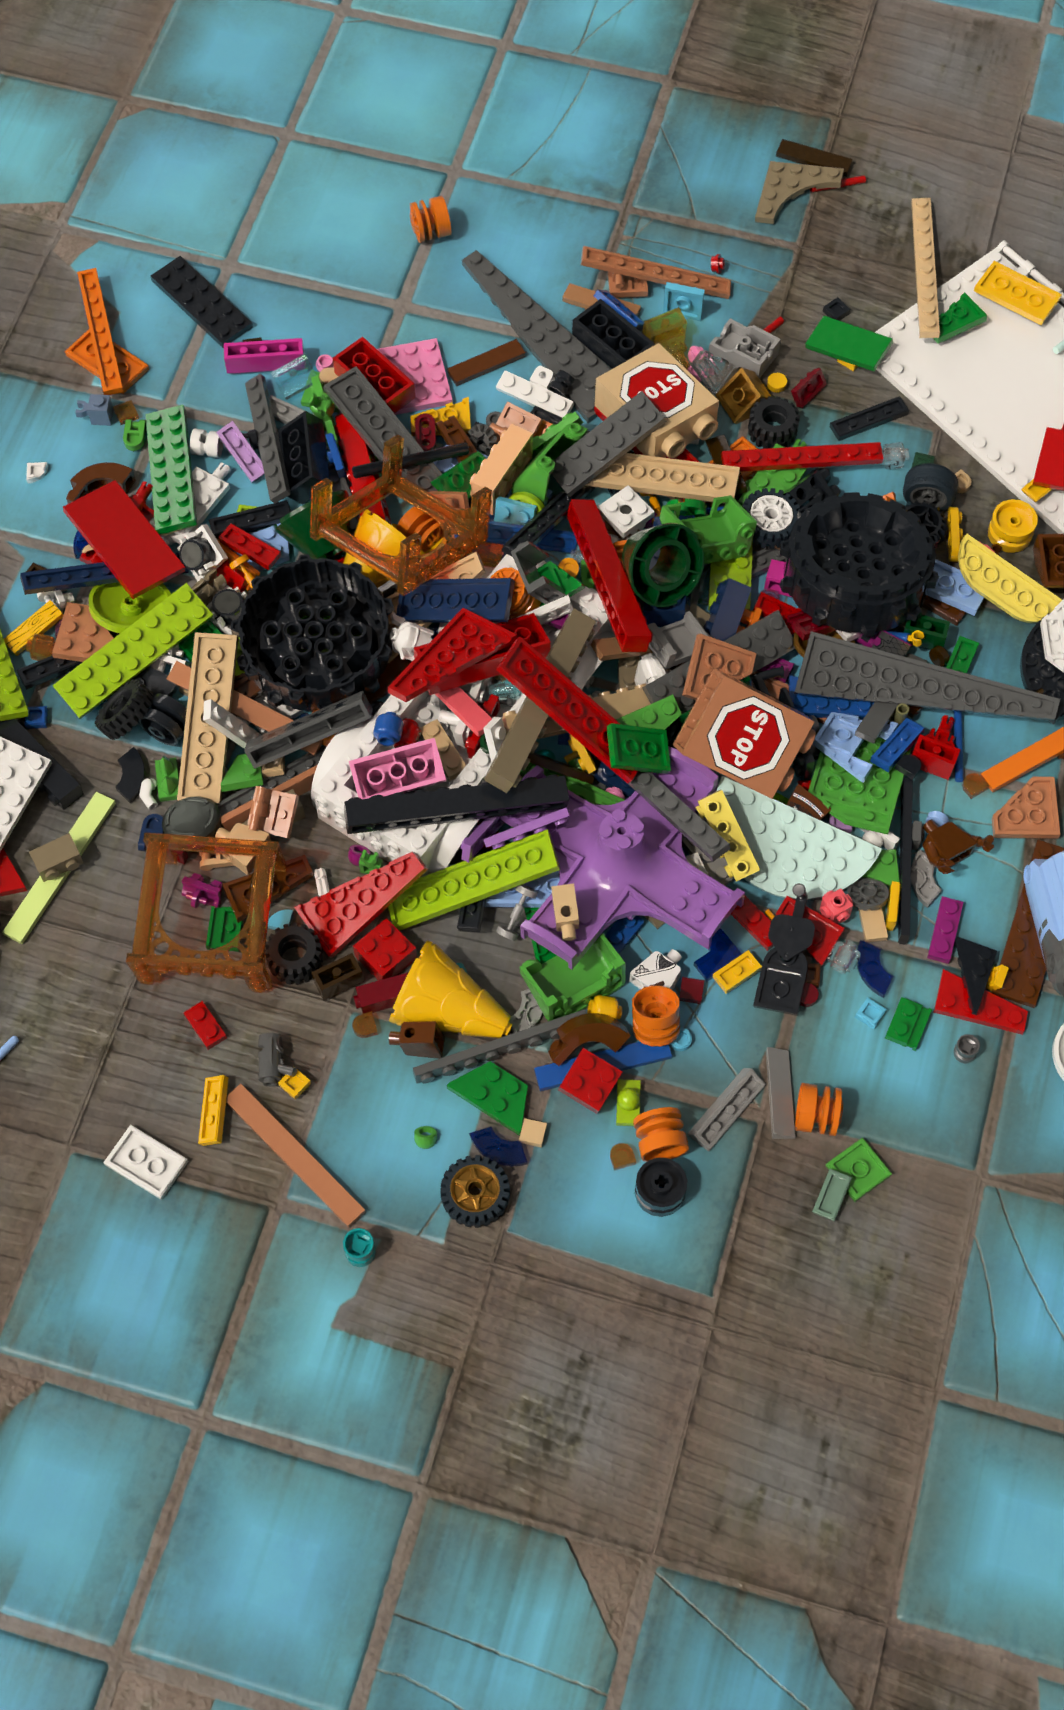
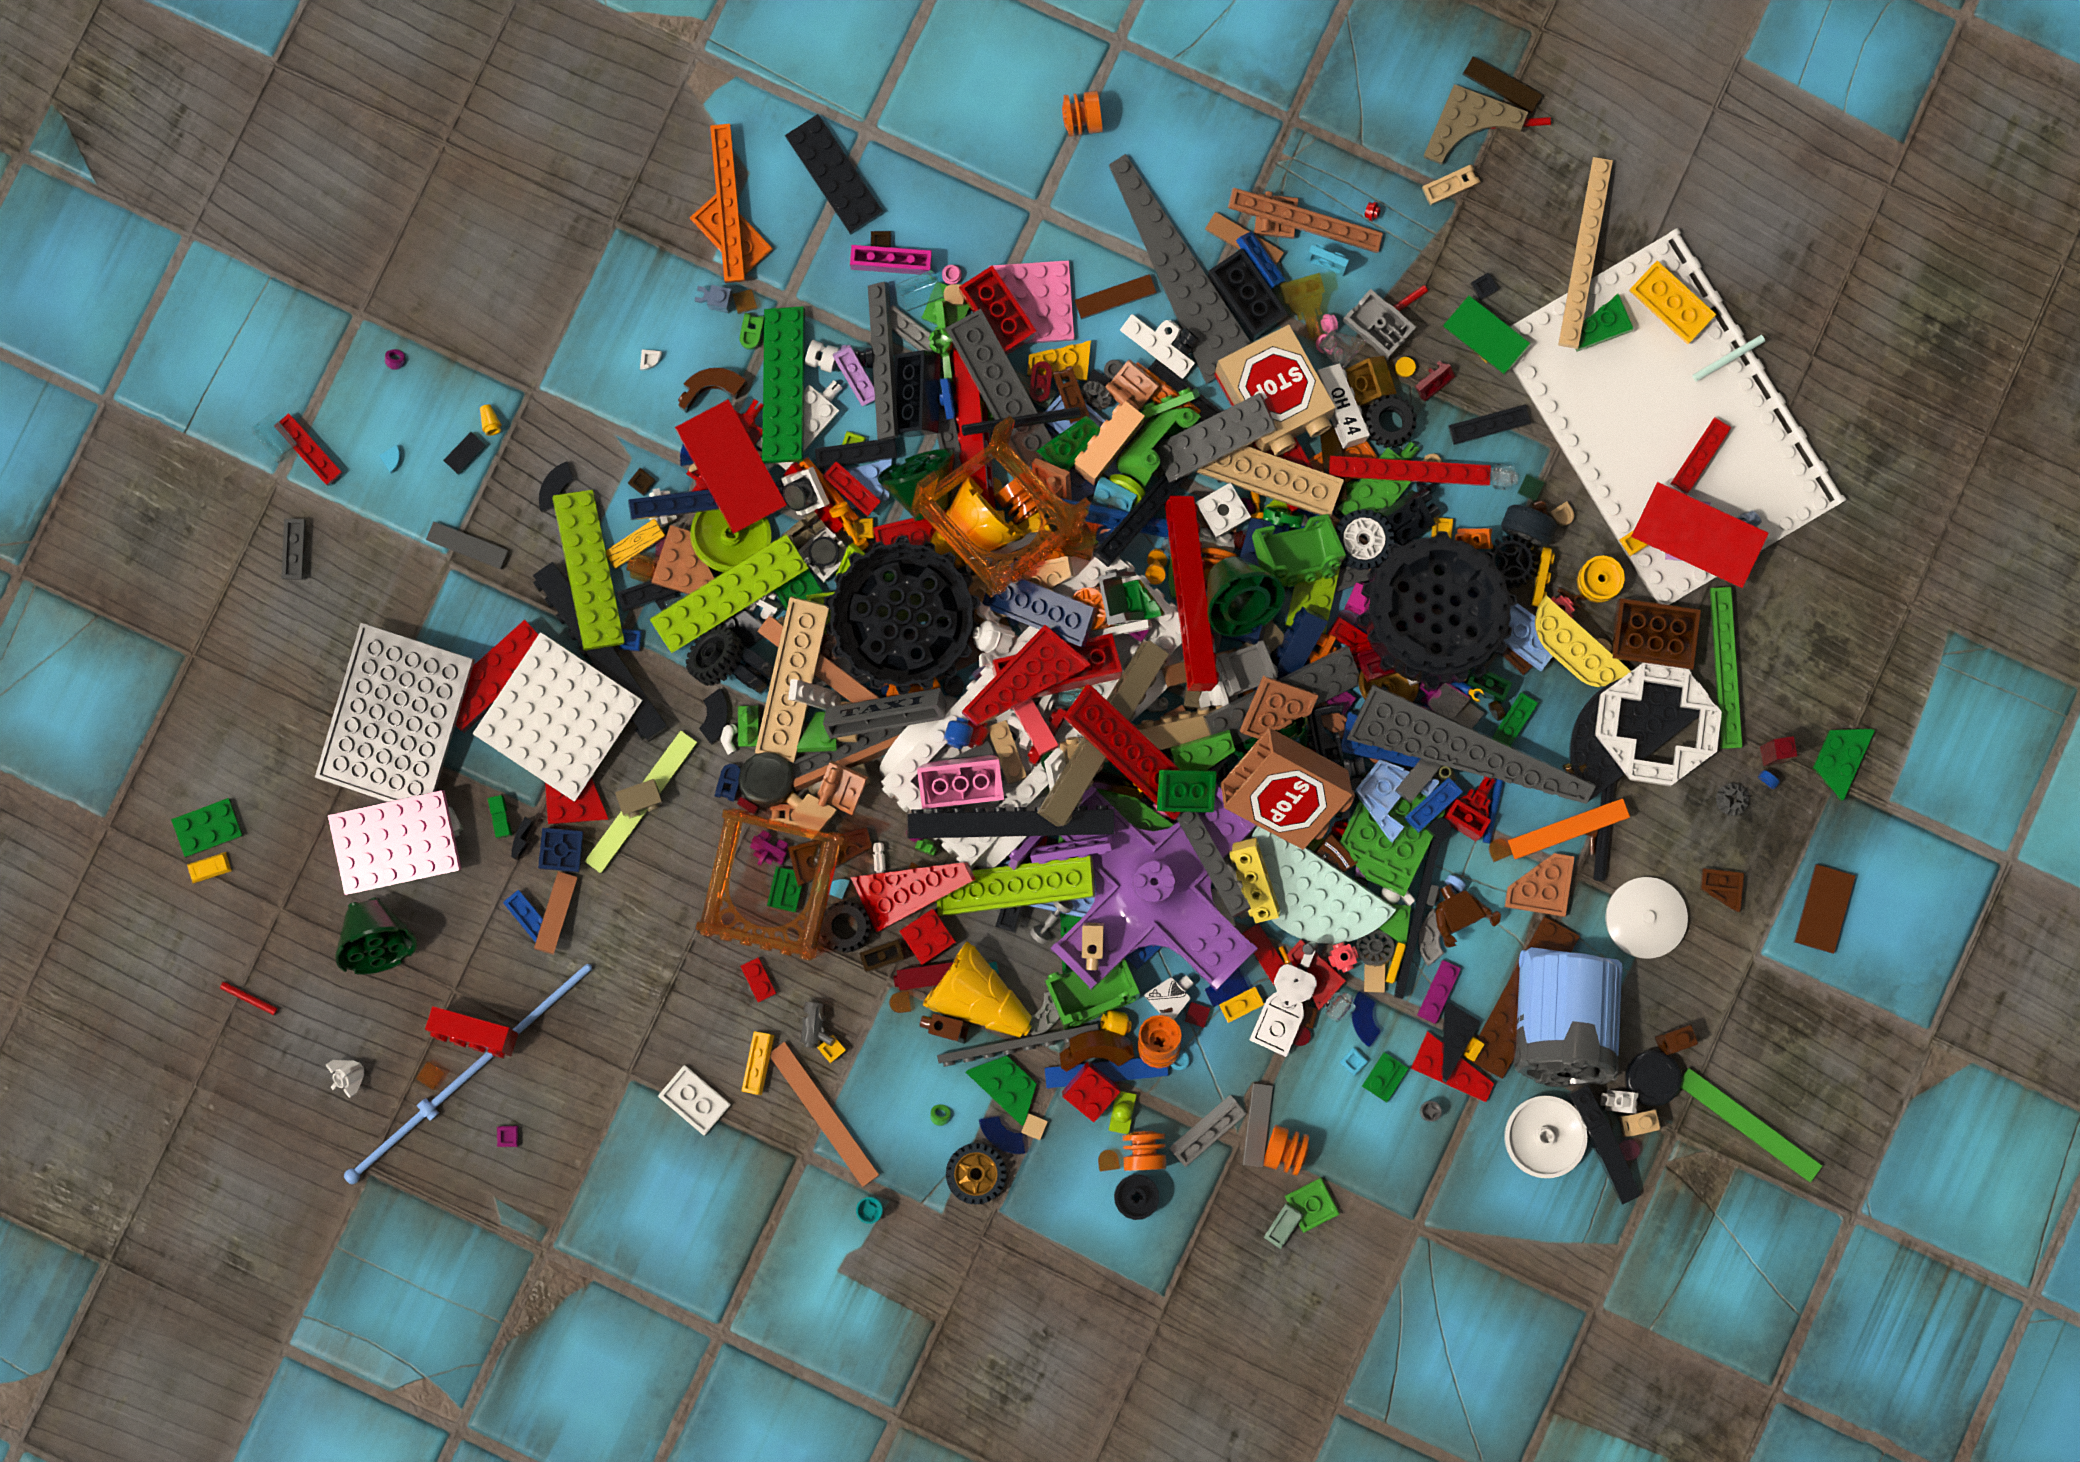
camera: 10 degrees right, 20 degrees up
none -> white brick [1316,363,1370,449]
none -> tan plate [1422,165,1481,206]

